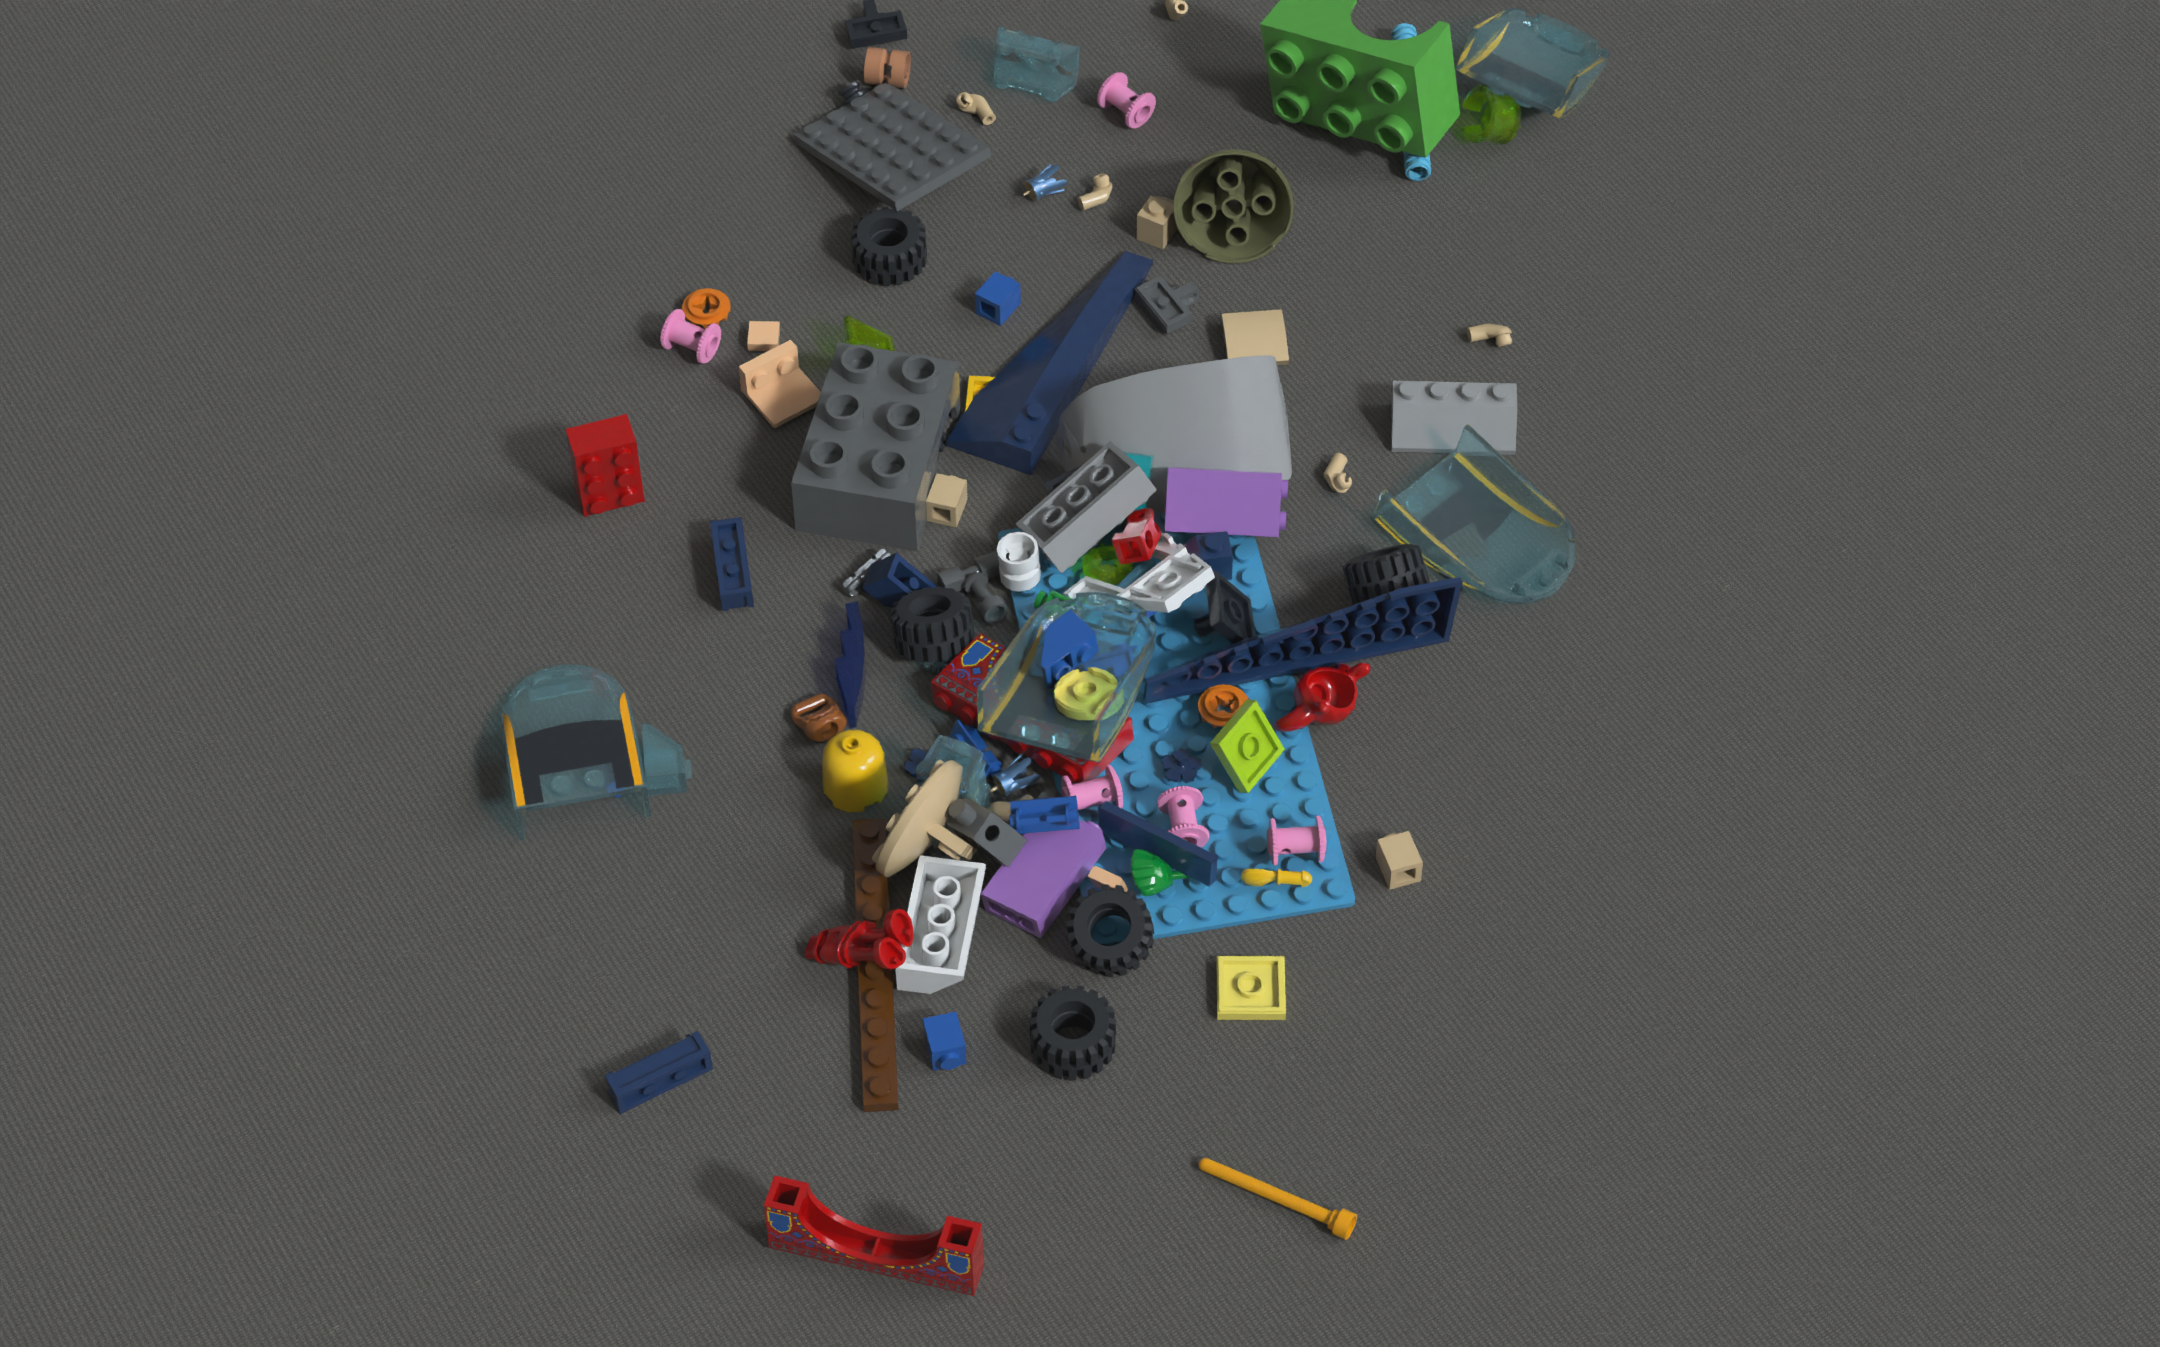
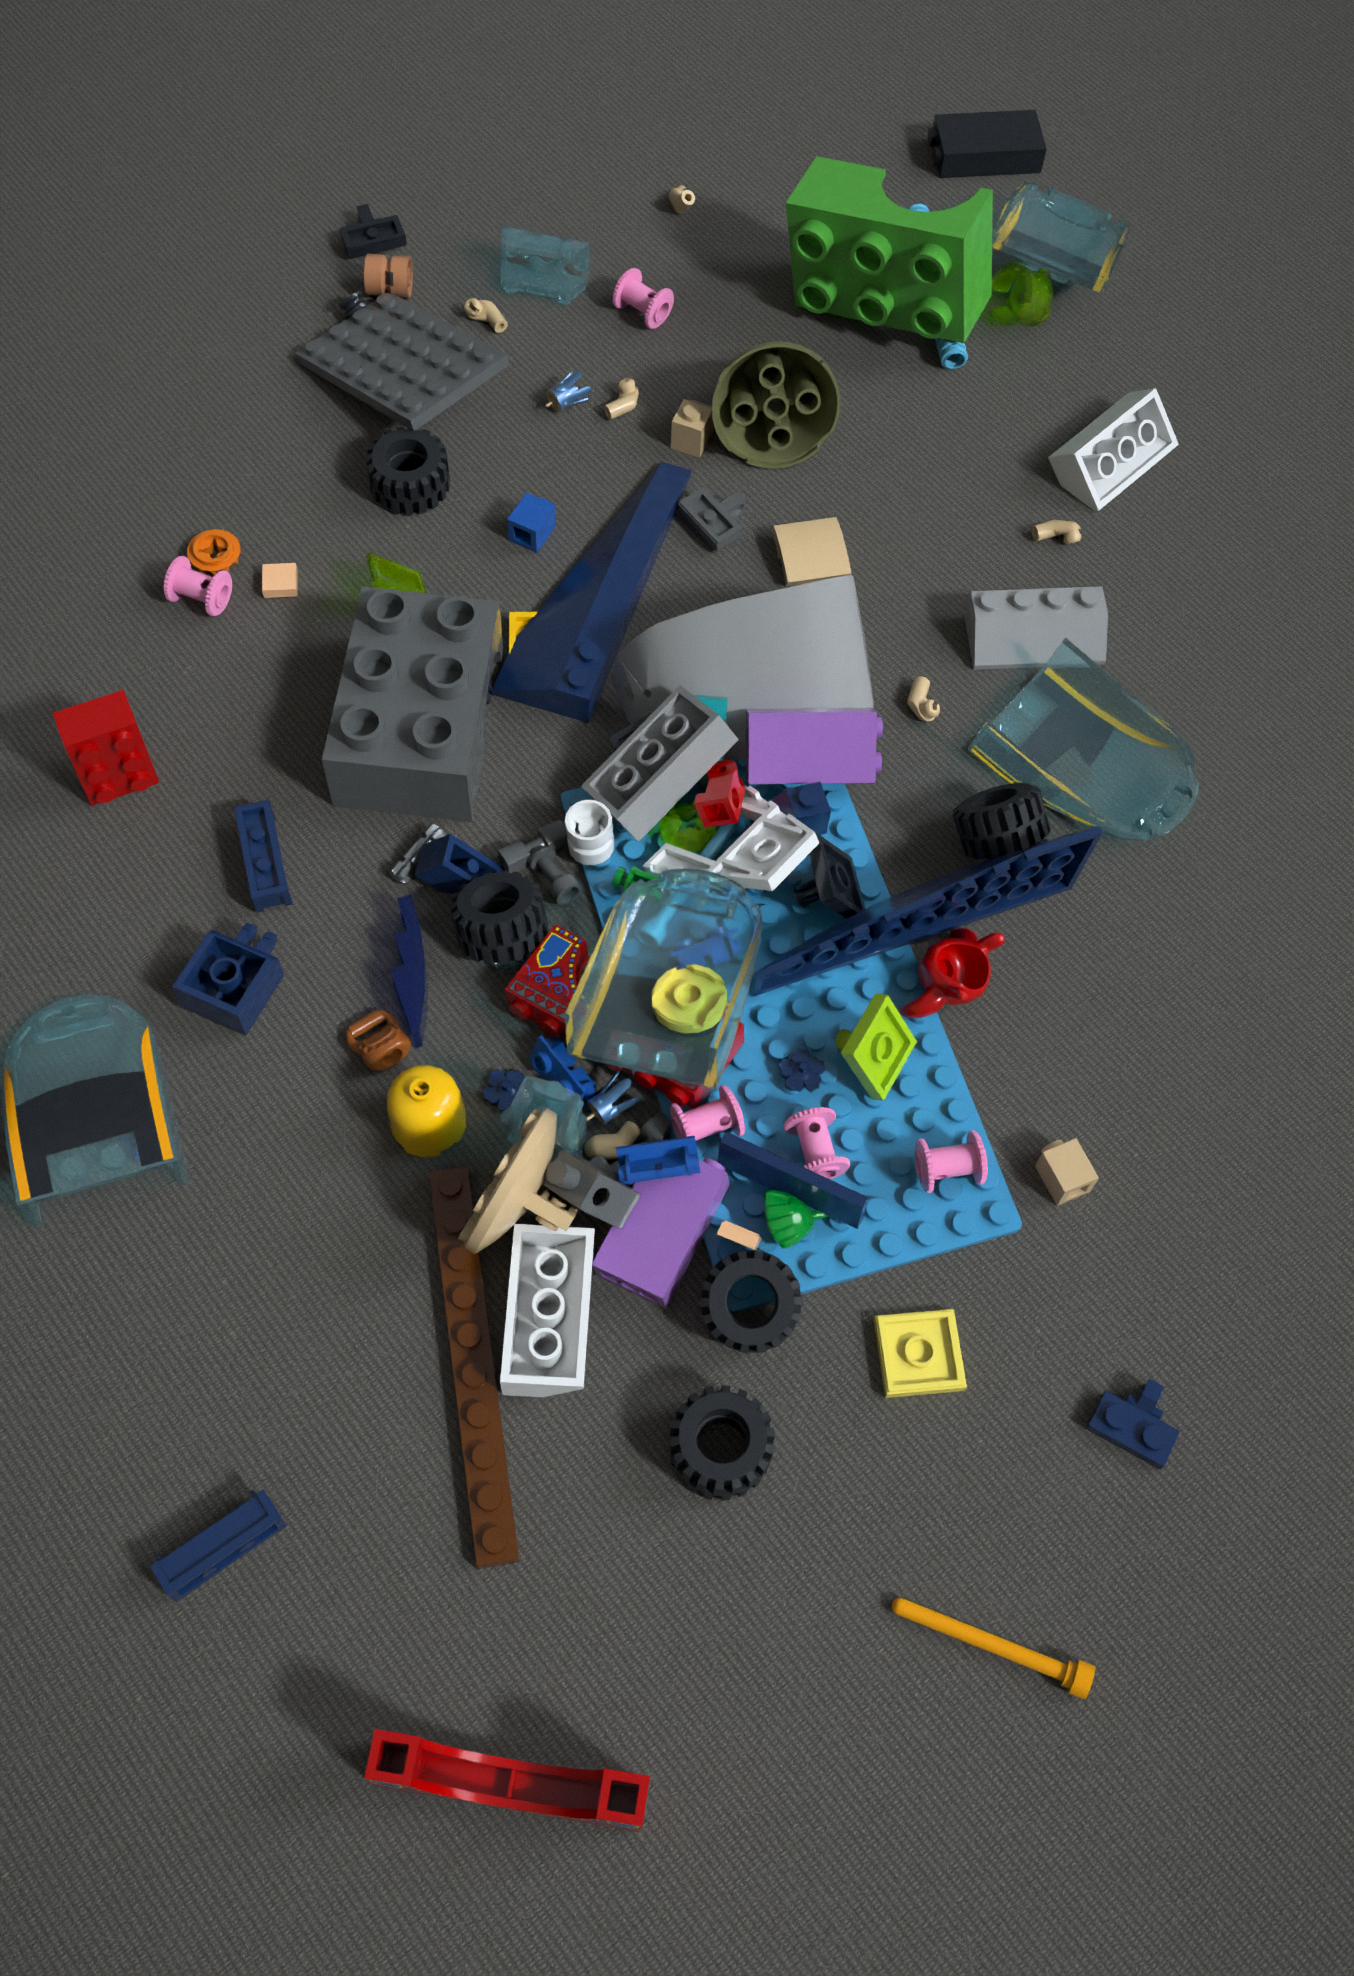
camera: 10 degrees left, 10 degrees up
clear light blue slope [642,723,693,796] -> none
light nougat bracket [739,340,821,428] -> none
red piece [805,909,913,969] -> none
blue brick [923,1012,966,1071] -> none
tan brick [926,473,968,528] -> none
blue slope [1041,609,1099,688] -> none
orange gear [1198,684,1249,729] -> none
yellow piece [1241,869,1312,887] -> none
none -> dark blue hinge [172,922,284,1035]
none -> white slope [1048,388,1179,511]
none -> dark blue hinge [1086,1379,1180,1470]

